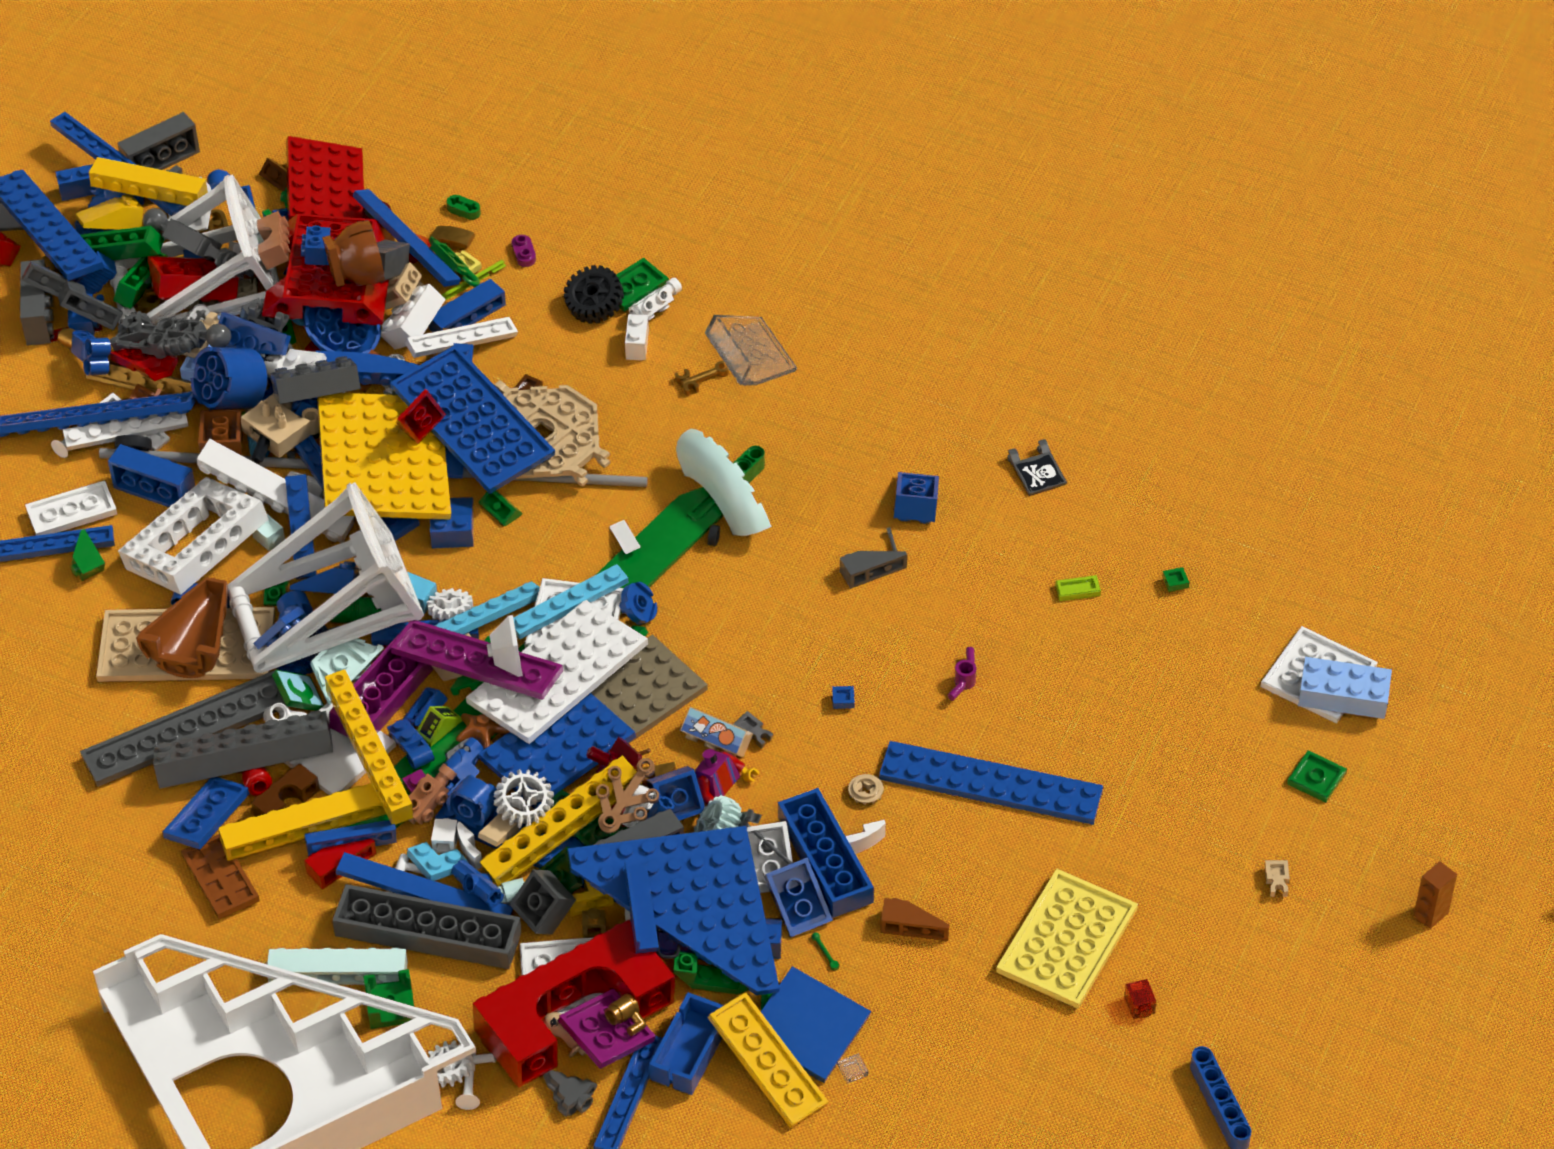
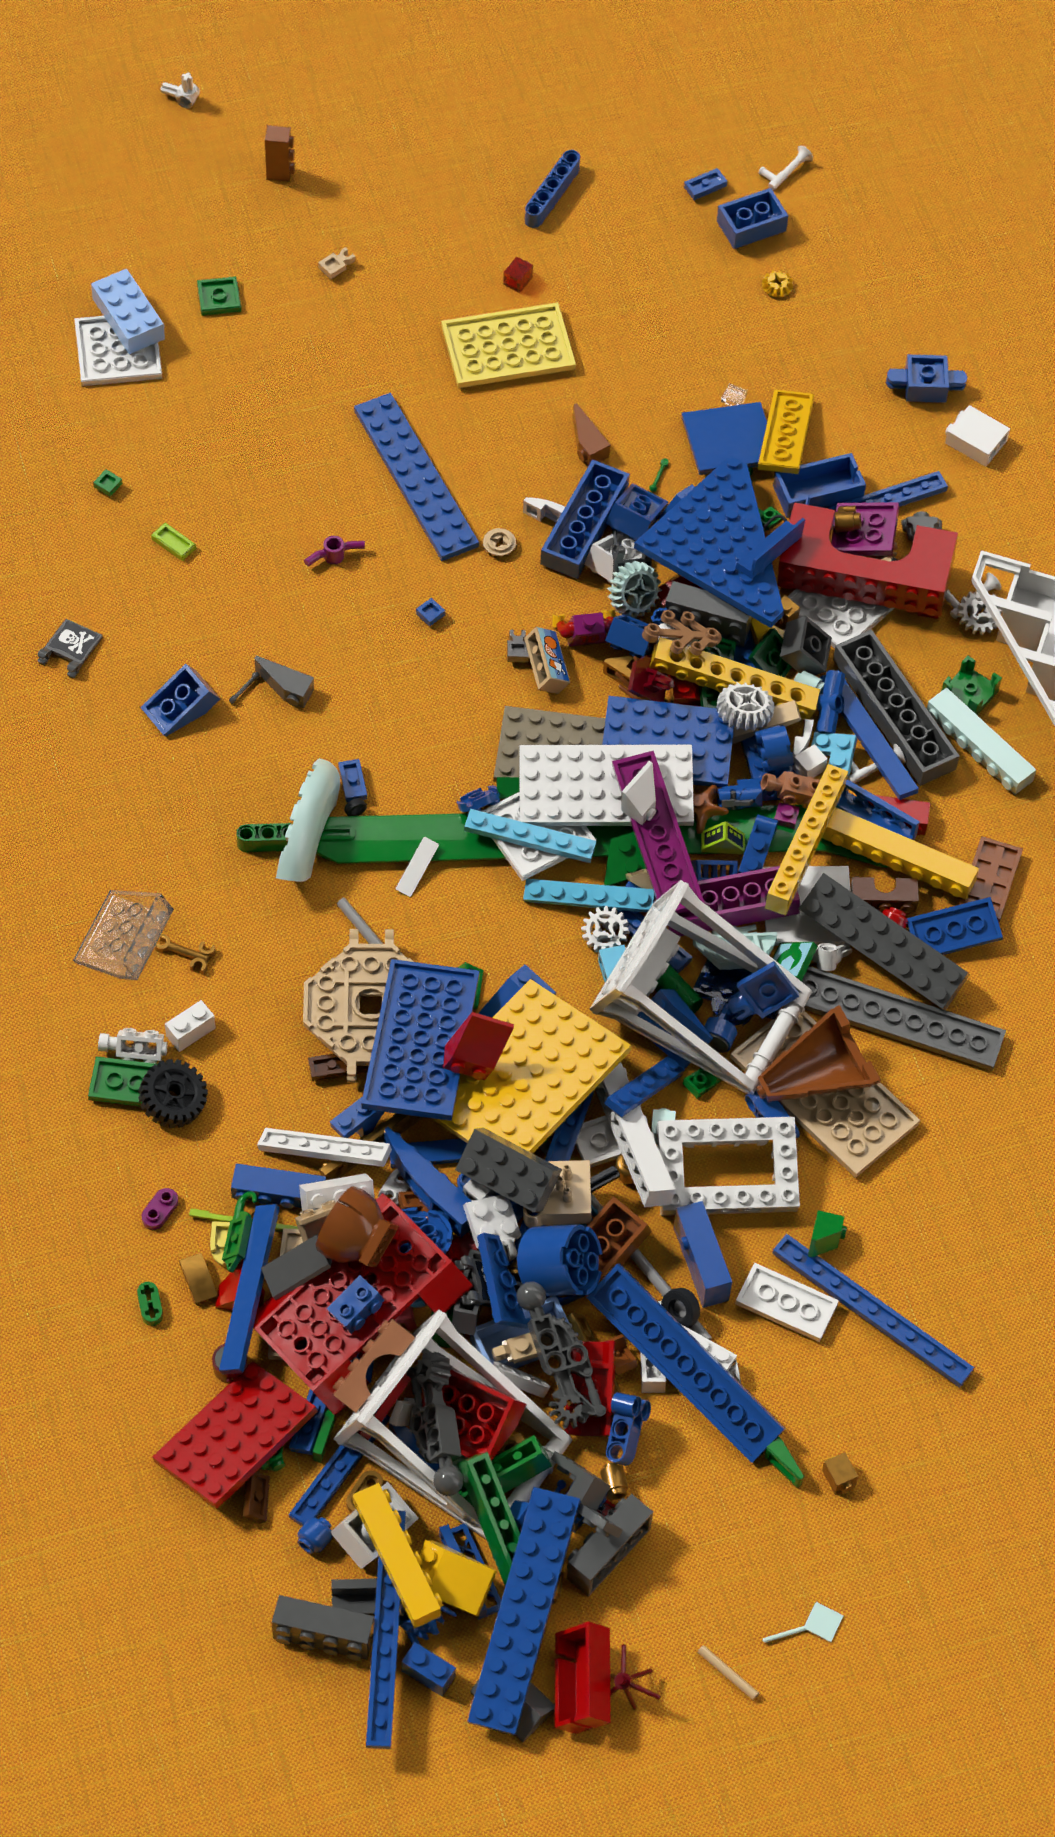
camera: 135 degrees left, 10 degrees up
none -> blue plate [338,759,367,803]

